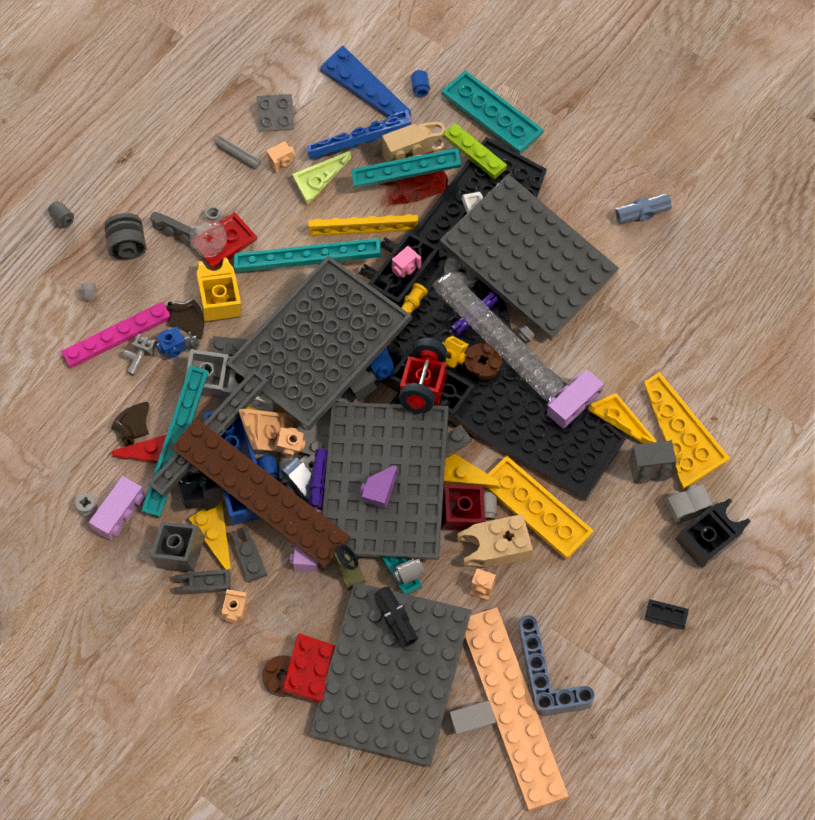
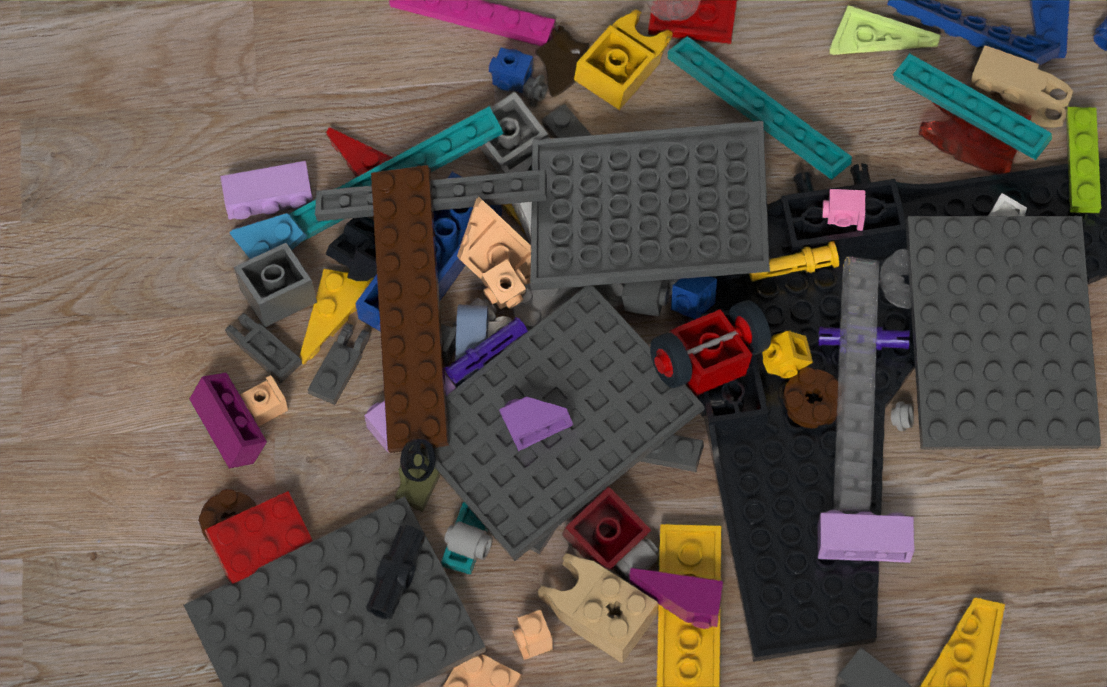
camera: 50 degrees right, 0 degrees up
light grey wheel [75,493,97,517] -> none
dark brown arm [111,402,149,446] -> none
light grey arm [123,334,157,375] -> none
blue brick [257,455,279,481] -> none
yellow plate [308,214,418,236] -> none
yellow wing [444,454,501,489] -> none
yellow wing [588,393,657,444] -> none
none -> magenta brick [189,372,267,469]
none -> dark azure wing [229,213,308,259]
none -> magenta slope [630,568,723,629]

